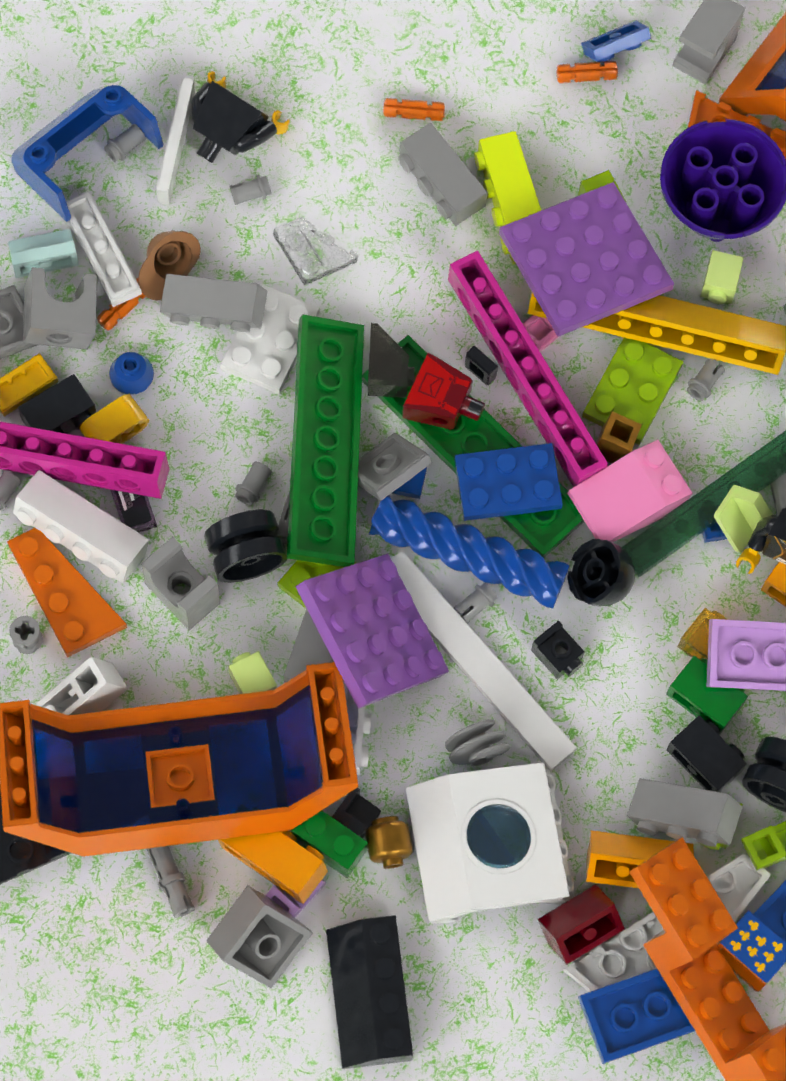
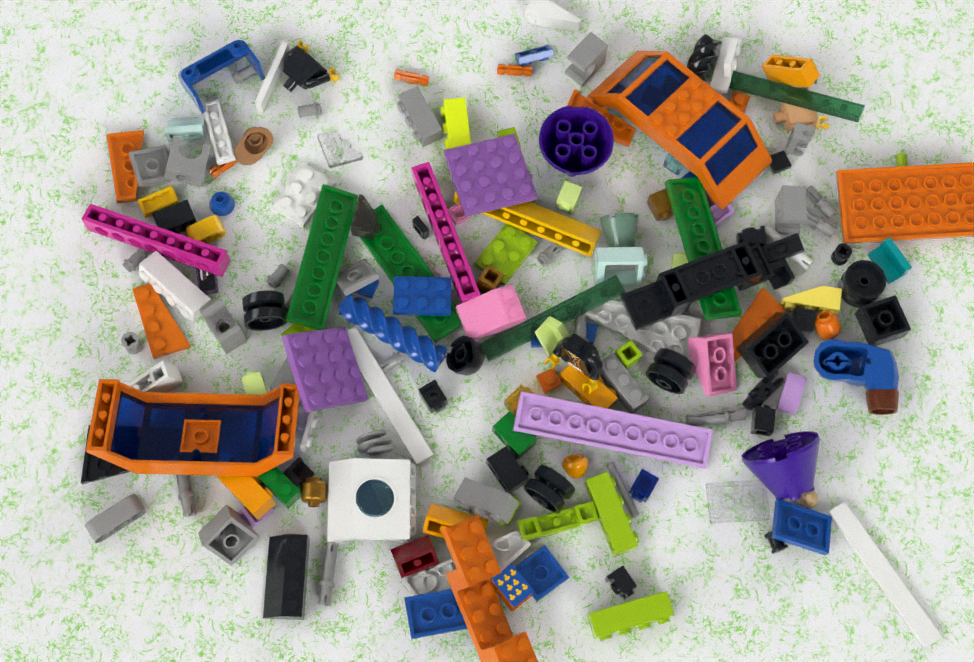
camera: 10 degrees right, 0 degrees up
light grey brick [160,274,268,332] -> none
torso [402,353,485,430] -> none
none -> light grey beam [85,494,146,543]
none -> light grey pin [318,543,339,606]
none -> orange plate [536,368,562,394]

